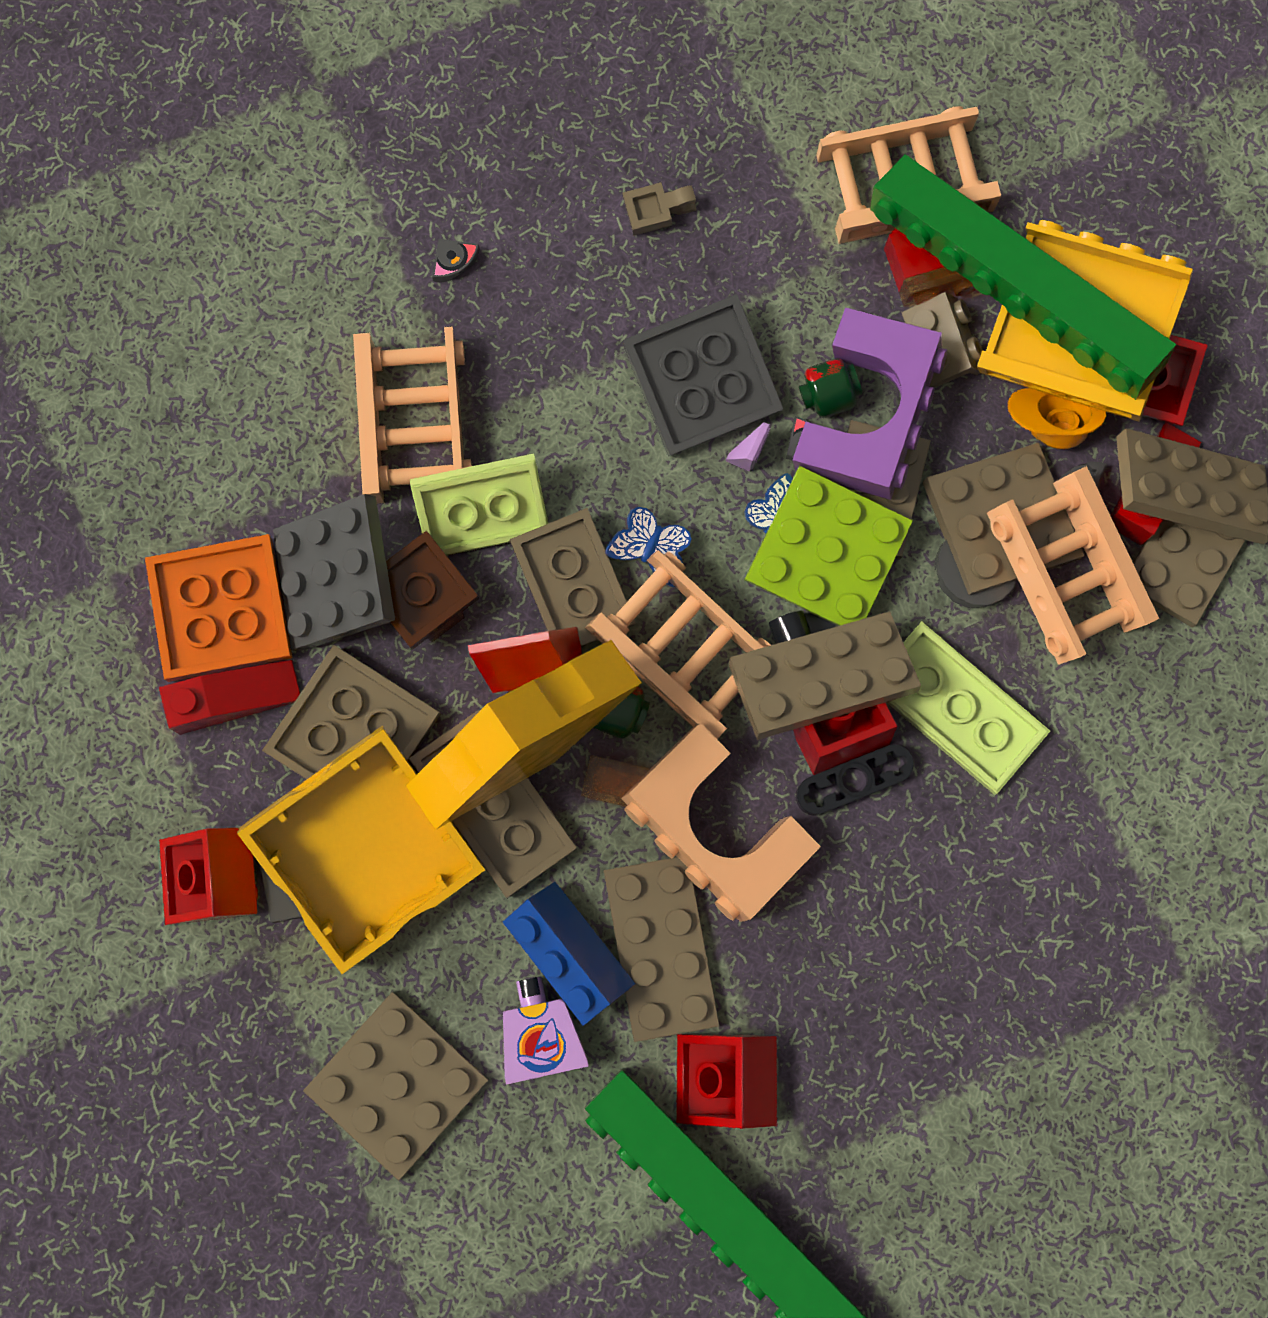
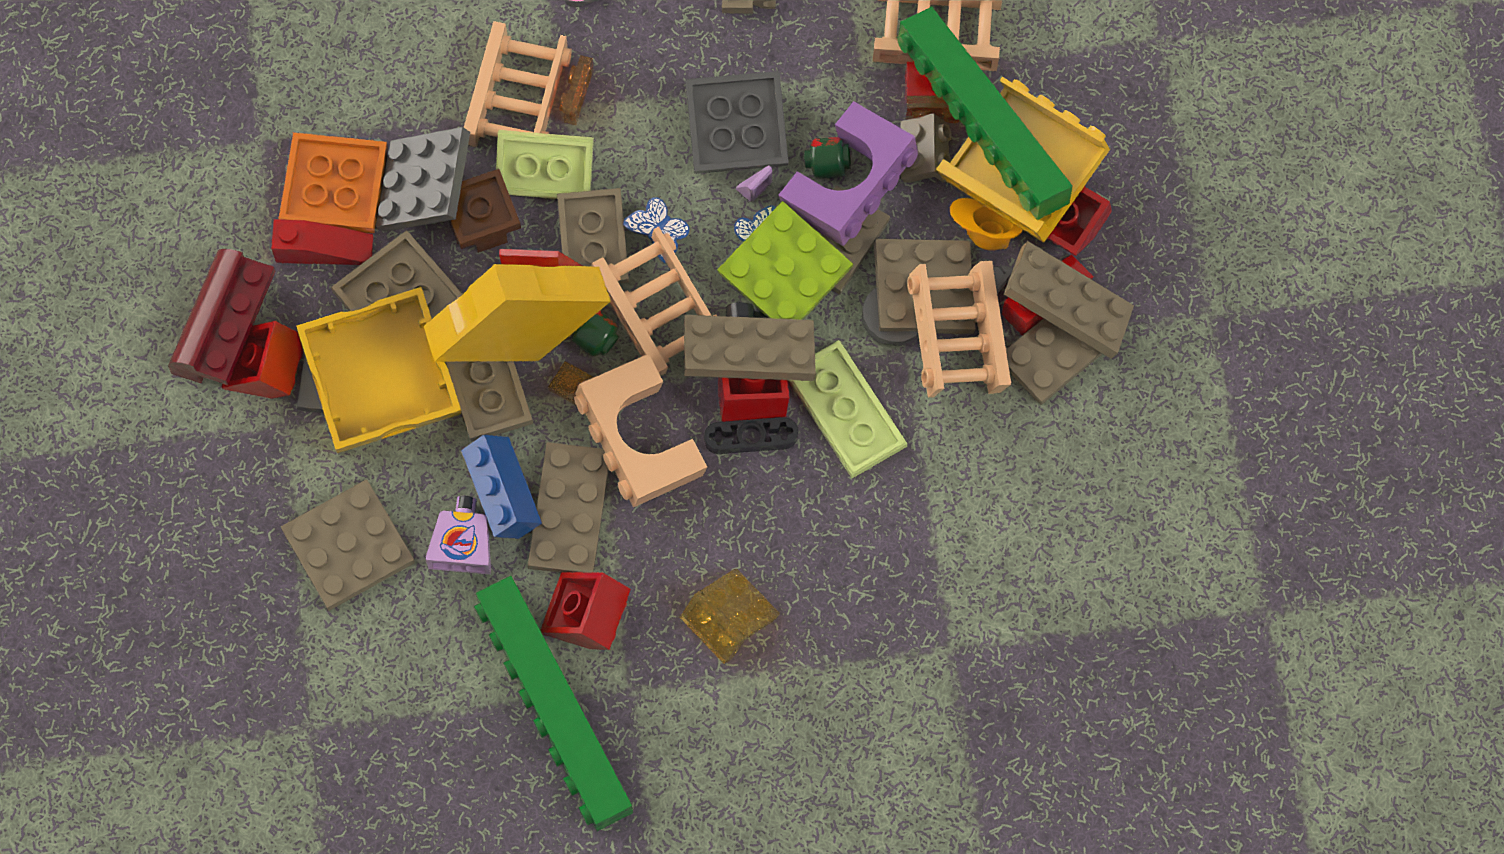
camera: 20 degrees right, 10 degrees down
none -> dark red brick [168,249,276,385]
none -> clear orange plate [559,55,594,125]
none -> clear yellow bracket [680,569,780,664]

